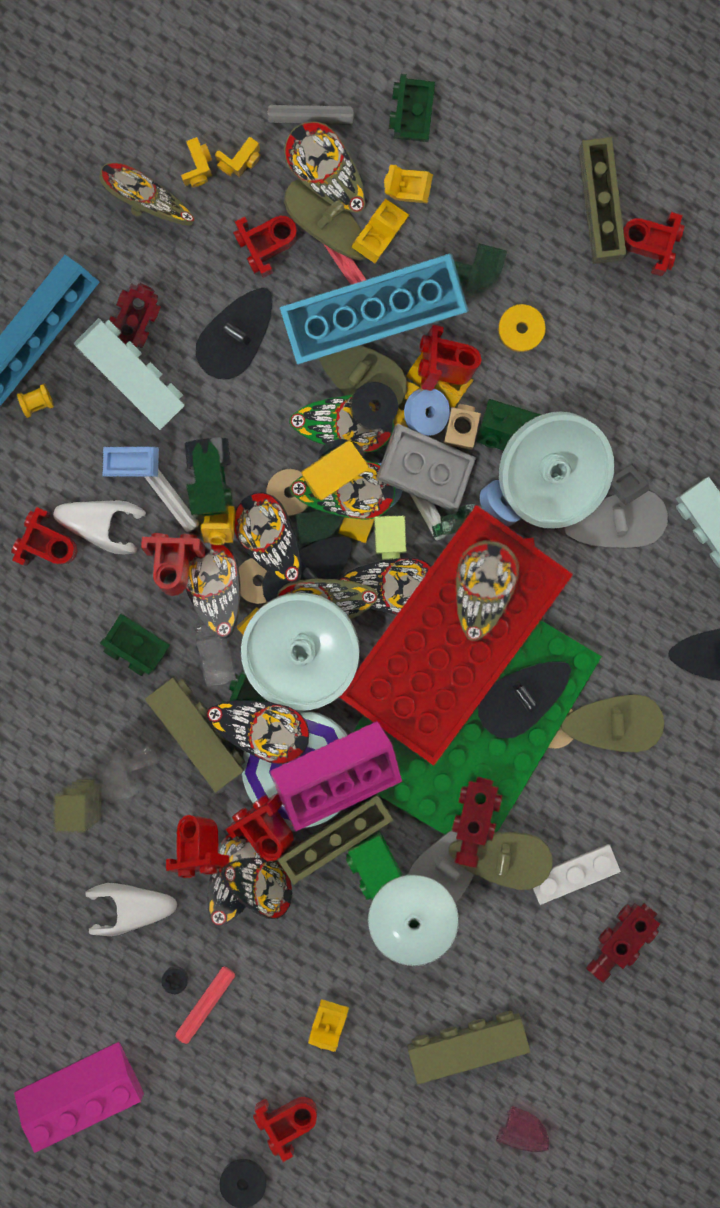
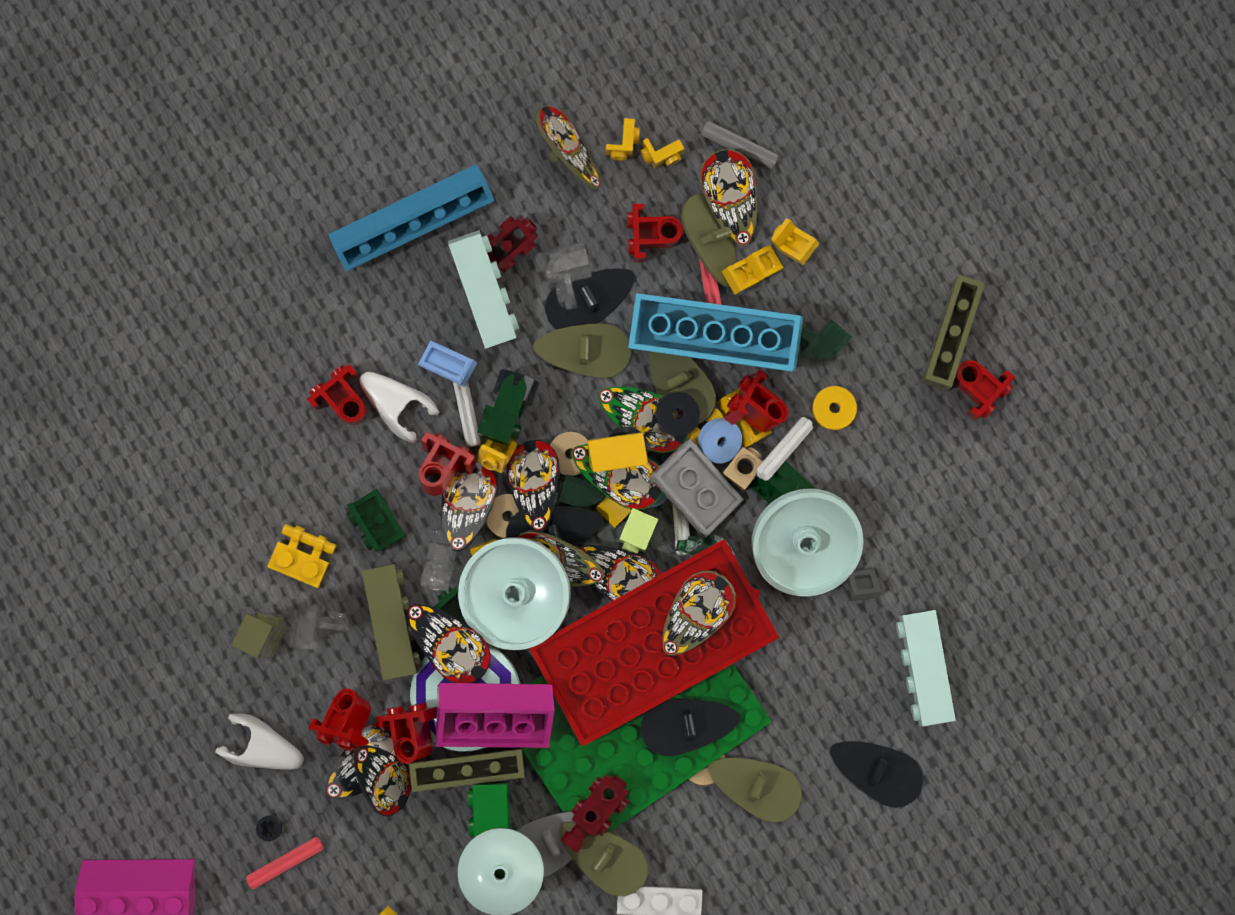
camera: 15 degrees right, 5 degrees down
yellow bush [17,383,54,418] -> none
dark green bracket [389,74,435,142] -> none
light blue piece [480,480,521,527] -> none
light grey shield [565,491,668,548] -> none
none -> yellow plate [267,524,337,588]
none -> olive shield [533,324,631,378]
none -> clear brick [547,243,592,310]
none -> white axle [756,417,813,481]

